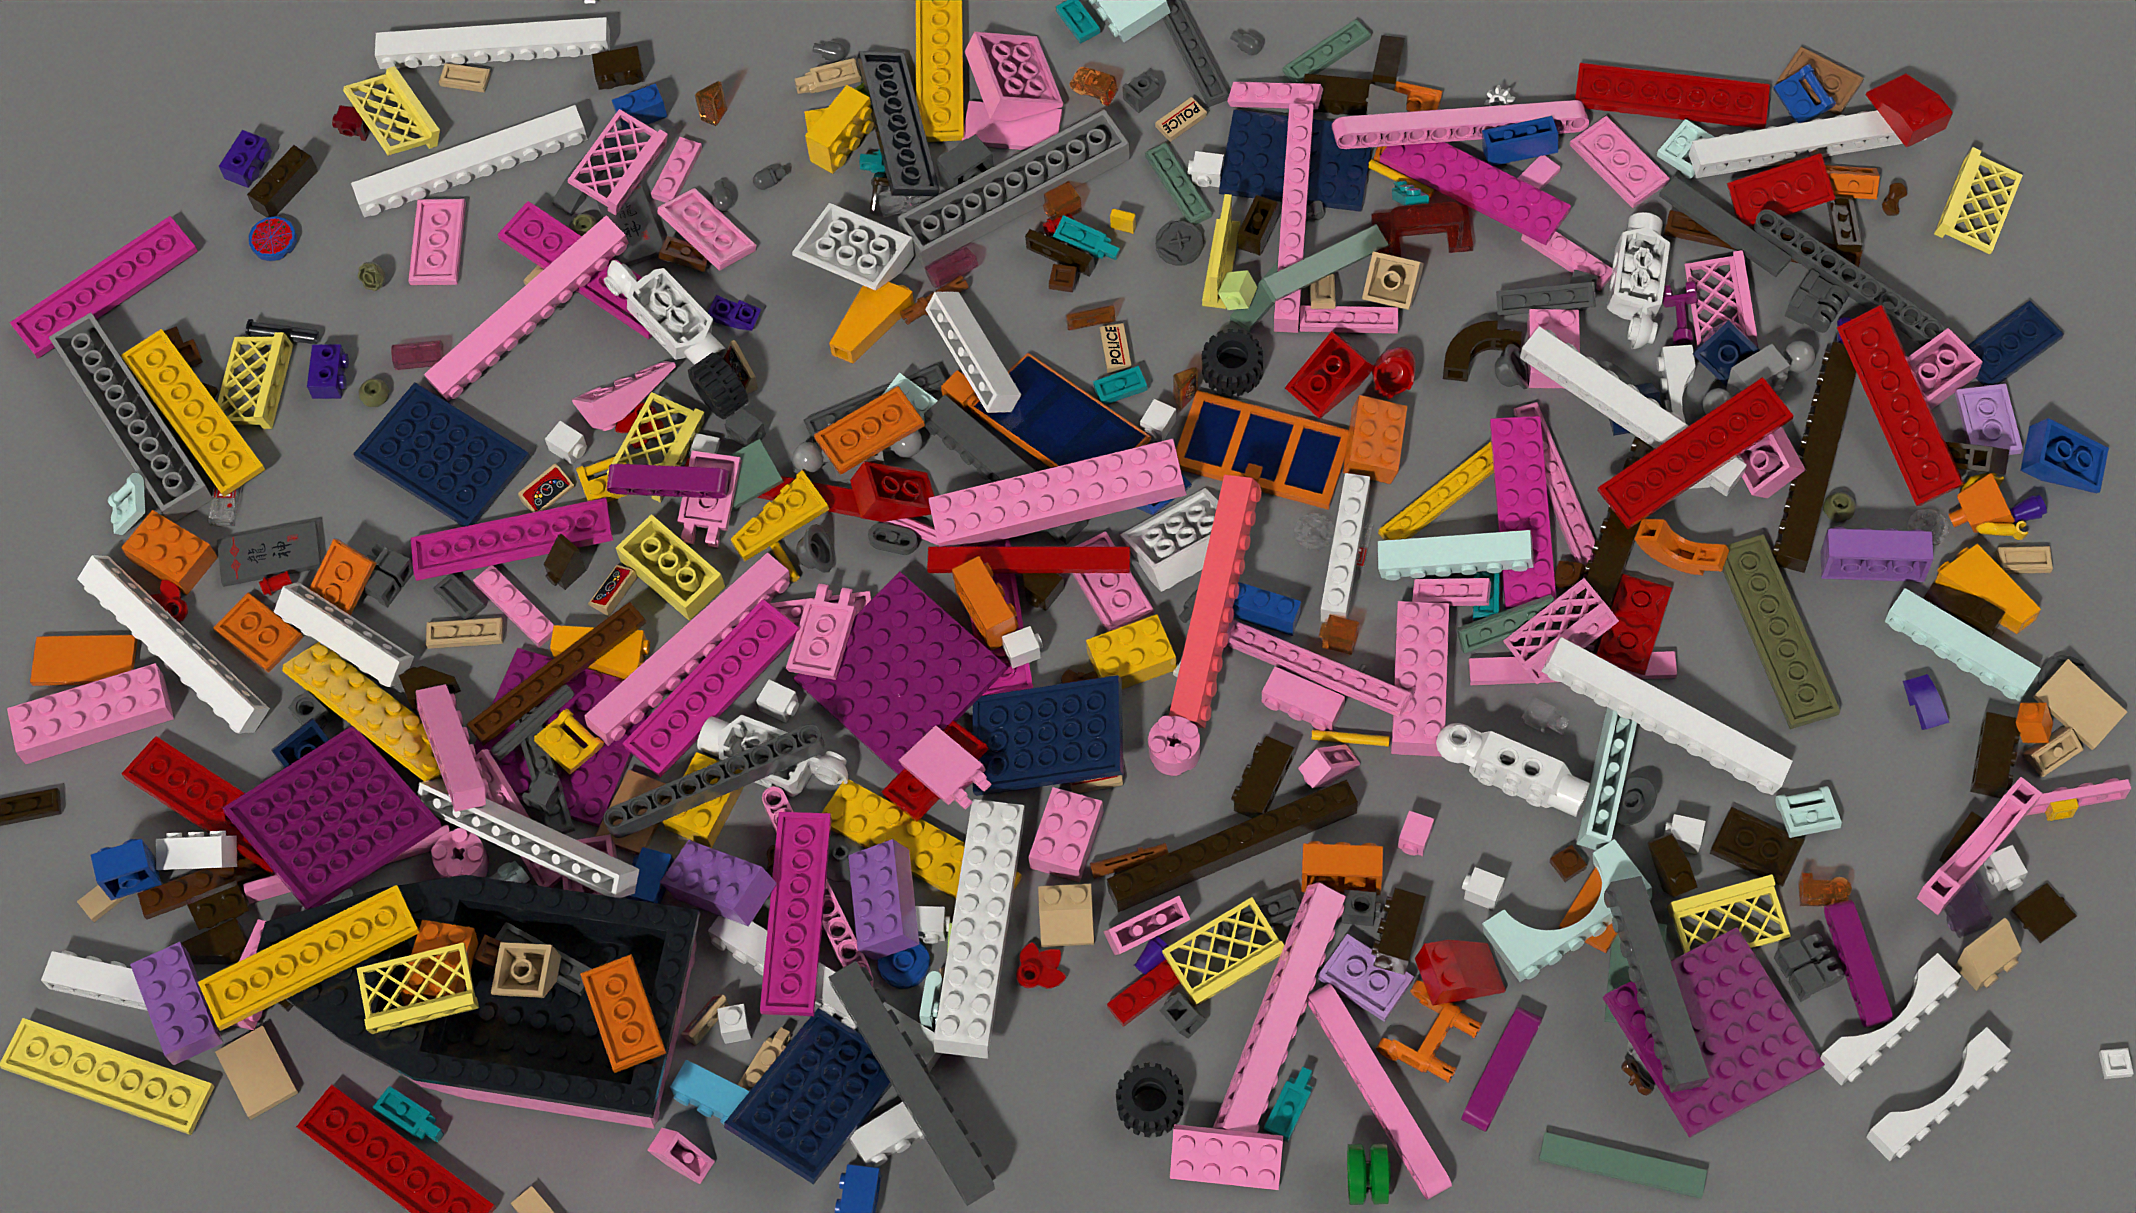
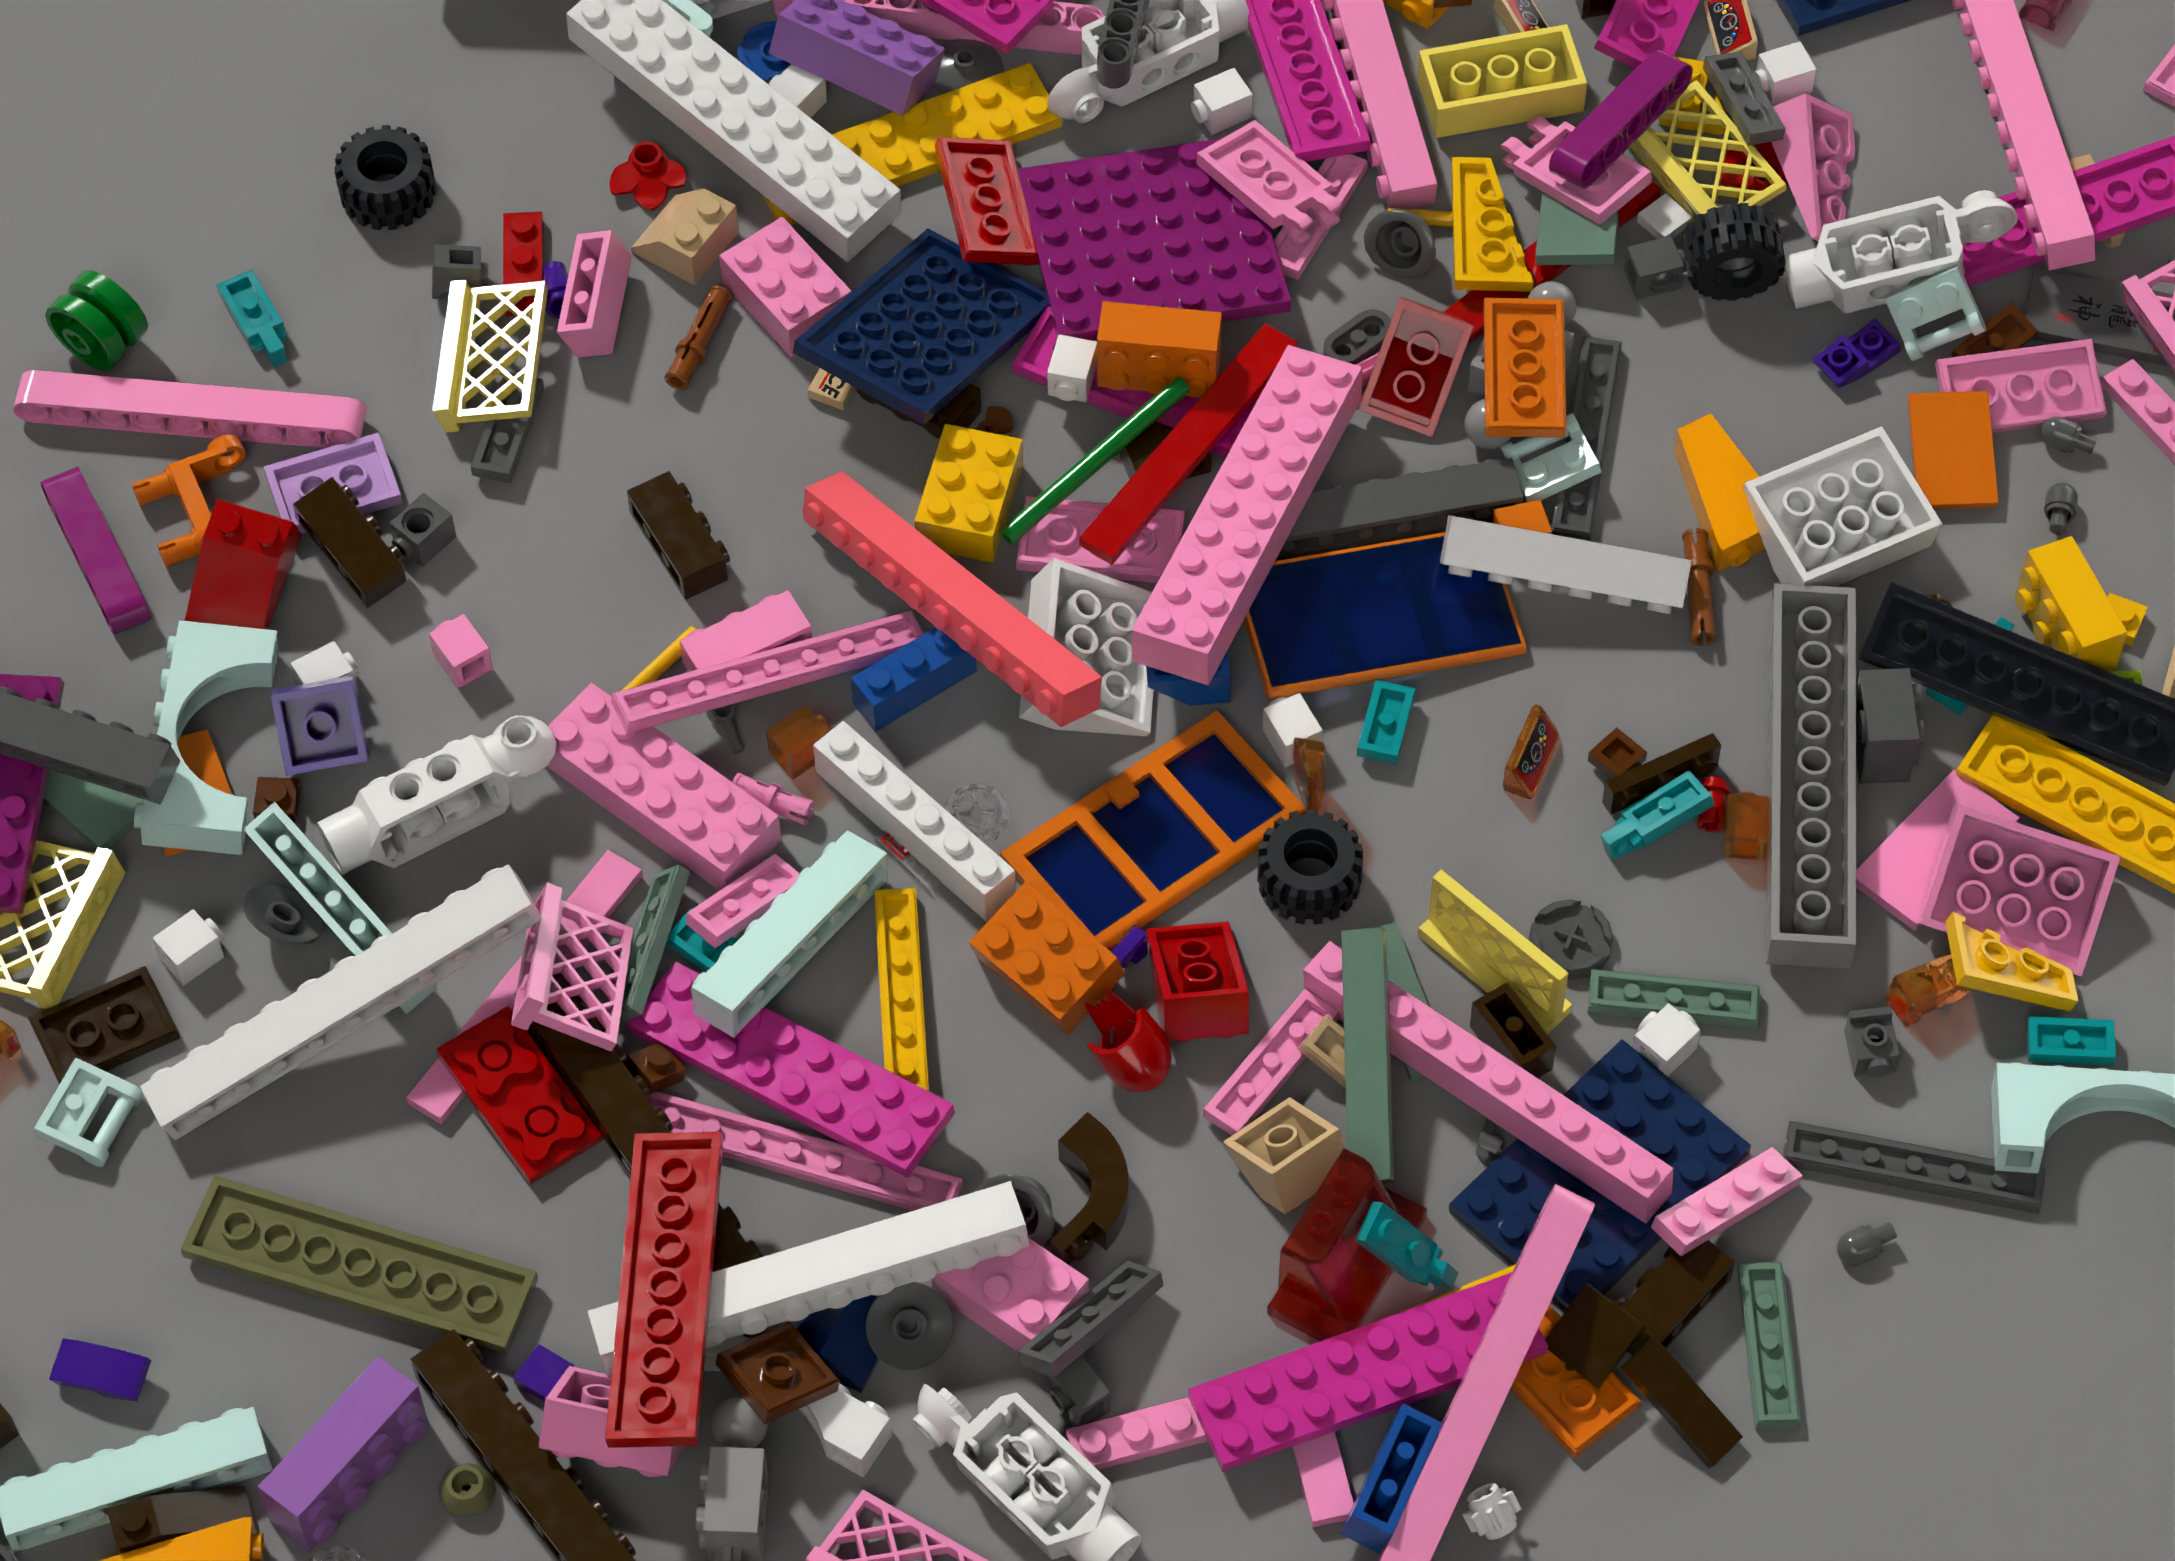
camera: 120 degrees right, 5 degrees down
olive plate [569,214,598,236] -> none
slope [723,340,758,394] -> none
bright pink tile [899,726,992,809] -> none
clear pink brick [924,247,979,288] -> none
tan tile [1100,323,1131,373] -> none
dark brown brick [1107,779,1358,913] -> none
yellow tile [1110,208,1136,234] -> none
bright pink brick [1148,716,1200,776] -> none
tan tile [1155,97,1207,142] -> none
bright pink plate [1170,1124,1283,1190] -> none
bright pink brick [1213,883,1346,1133] -> none
yellowish green brick [1218,270,1258,310] -> none
bright pink slope [1298,744,1360,788] -> none
orange brick [1301,841,1383,895] -> none
orange arch [1634,519,1729,576] -> none
dark brown slope [1647,833,1698,897] -> none
magenta bar [1662,281,1698,346] -> none
dark blue slope [1692,319,1760,387] -> none
none -> brick [270,675,370,776]
none -> dark purple tile [513,1344,575,1402]
none -> reddish brown tile [715,1322,840,1424]
none -> bright pink pin [732,773,815,826]
none -> green piece [999,376,1190,545]
none -> dark purple tile [1111,925,1148,968]
none -> dark grey plate [1703,51,1786,145]
none -> light aqua plate [1884,265,1986,361]
none -> orange tile [1907,391,1999,510]
none -> yellow wing [1945,911,2078,1012]

